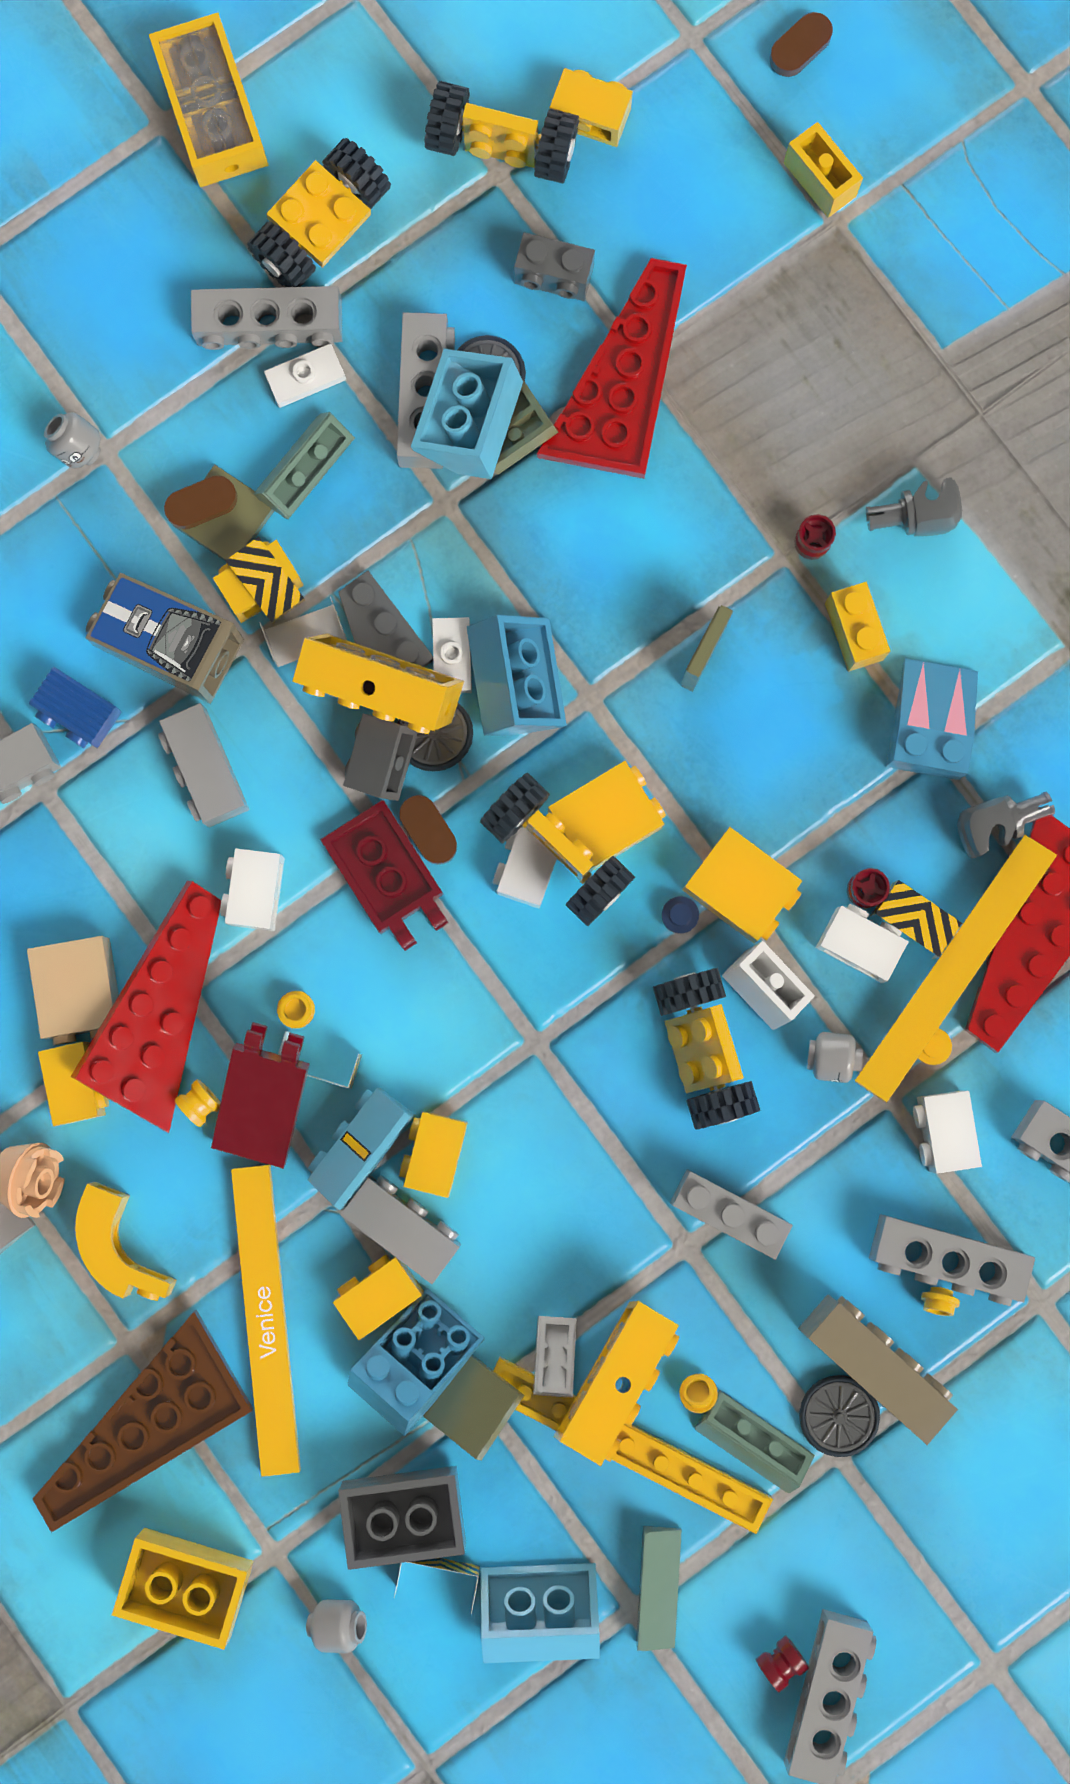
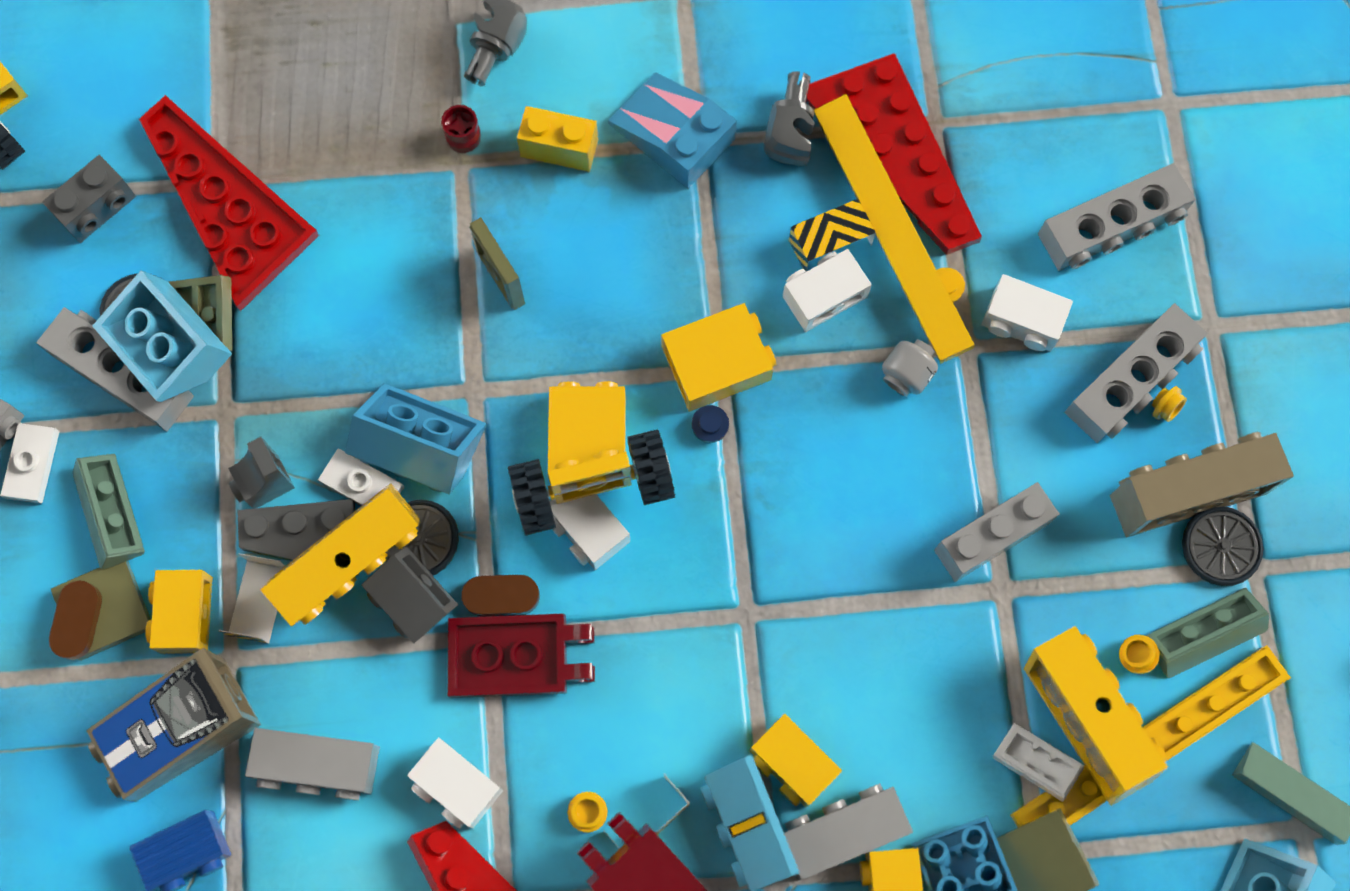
camera: 60 degrees left, 10 degrees down
sticker [225,536,305,624] -> none
plate [653,968,761,1130] -> none
white brick [722,941,815,1030] -> none
dark red wheel [847,868,890,909] -> none
none -> dark grey arch [228,436,295,509]

